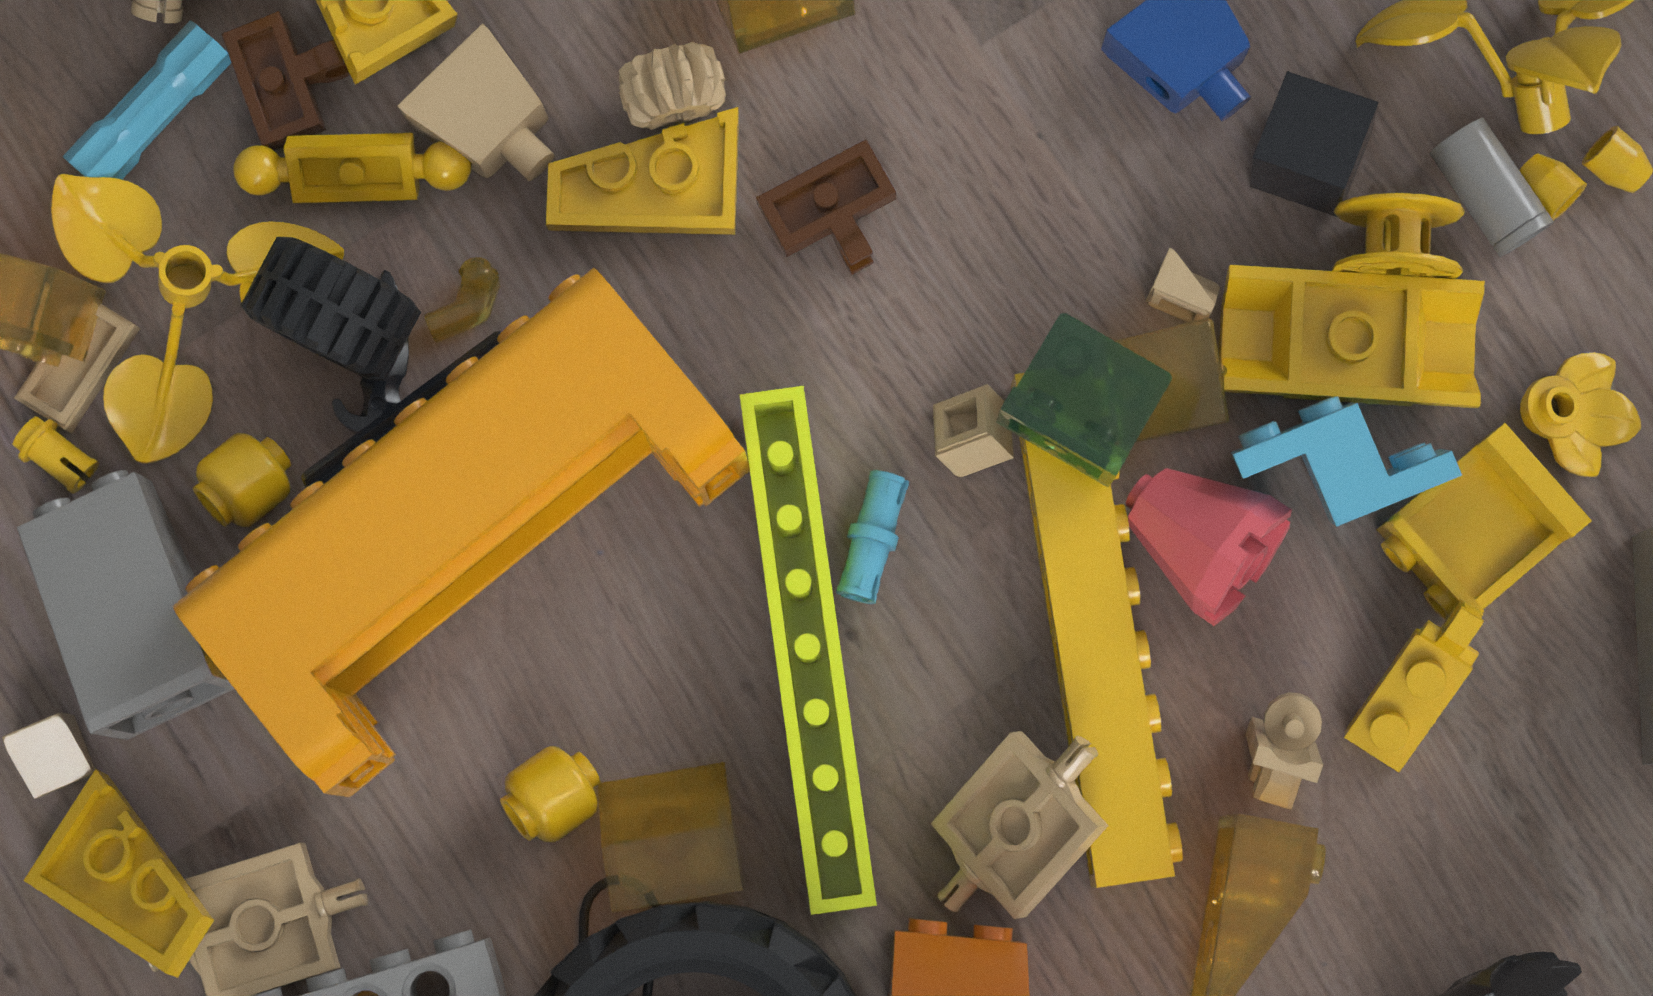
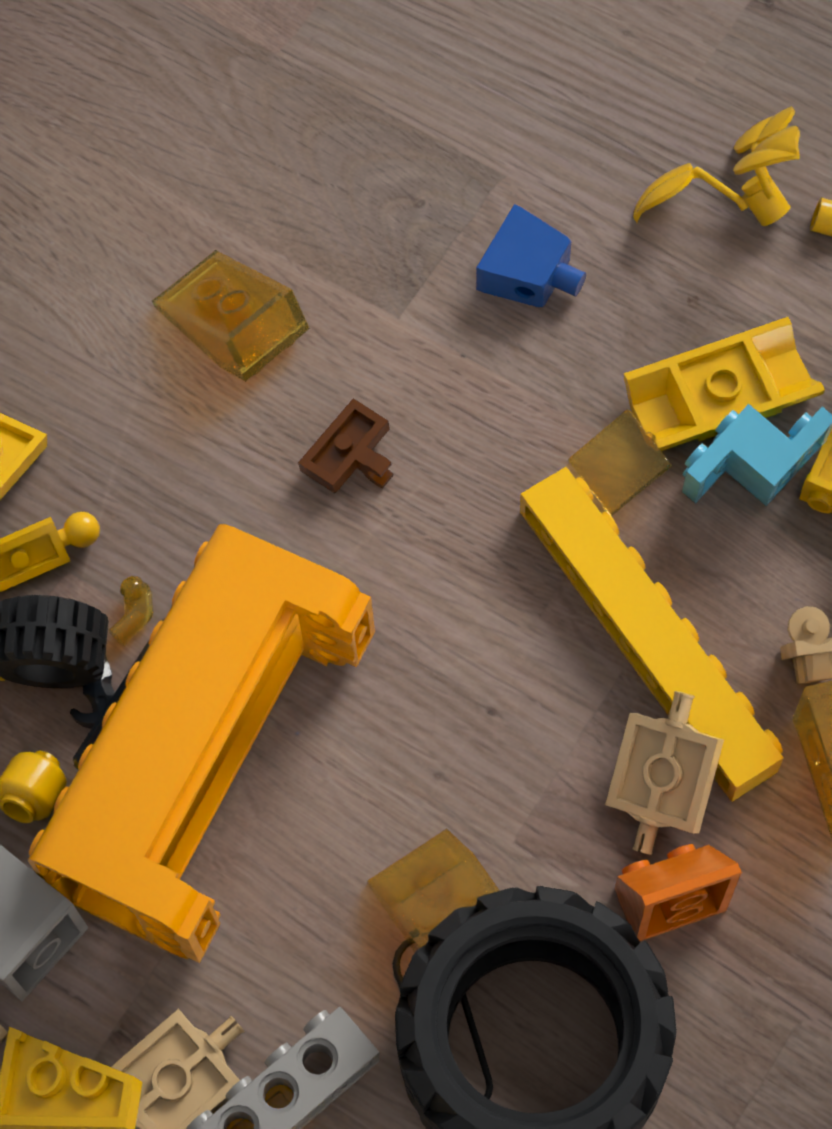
camera: 25 degrees left, 15 degrees down
tan torso [397,23,554,181] -> none
yellow head [500,746,600,842] -> none
yellow wing [546,107,739,235] -> none
tan gear [619,42,726,130] -> none
neon yellow brick [739,386,877,915] -> none
medium azure pin [836,470,909,604] -> none
tan slope [933,384,1014,477] -> none
clear green bracket [996,313,1172,487] -> none
coral cone [1125,468,1292,626] -> none
tan slope [1145,248,1220,327] -> none
black head [1250,71,1379,217] -> none
yellow piece [1332,193,1465,279] -> none
light grey pin [1429,117,1554,257] -> none
yellow hose [1519,153,1587,221] -> none

